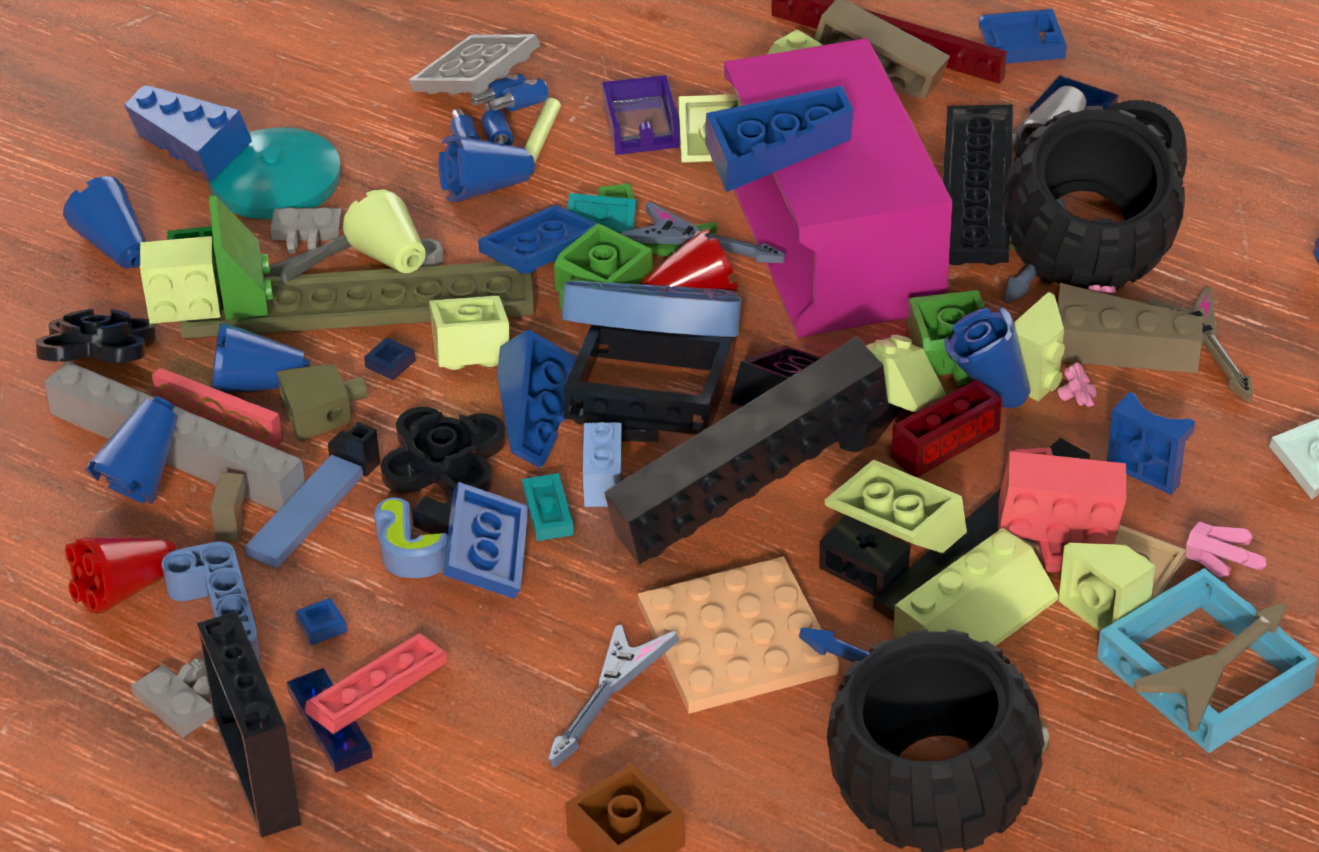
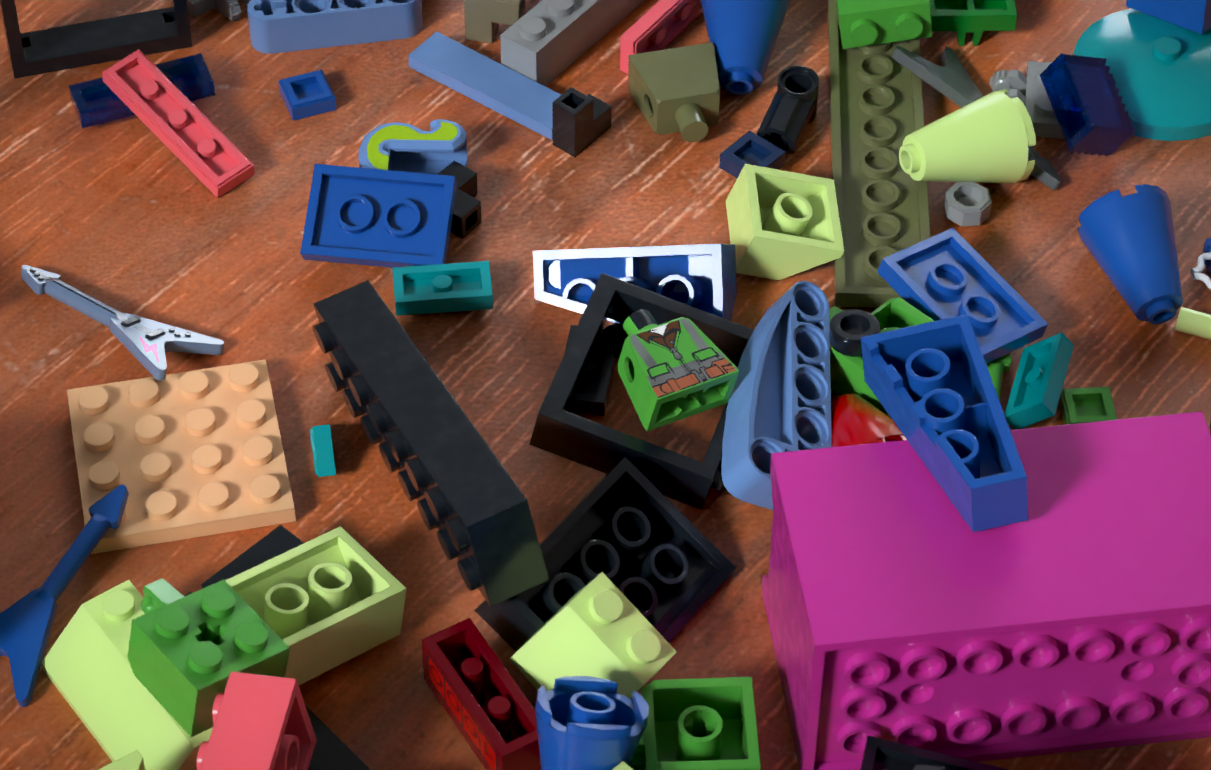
camera: 95 degrees right, 5 degrees up
black plant [381,407,506,497] -> none
light blue brick [583,422,622,507] -> none
none -> bright green hinge [127,578,290,737]
none -> teal tile [309,424,336,477]
none -> bright green torso [617,309,739,432]
none -> black piece [757,65,819,155]
none -> black tile [829,309,880,357]
none -> clear blue brick [1040,53,1135,157]

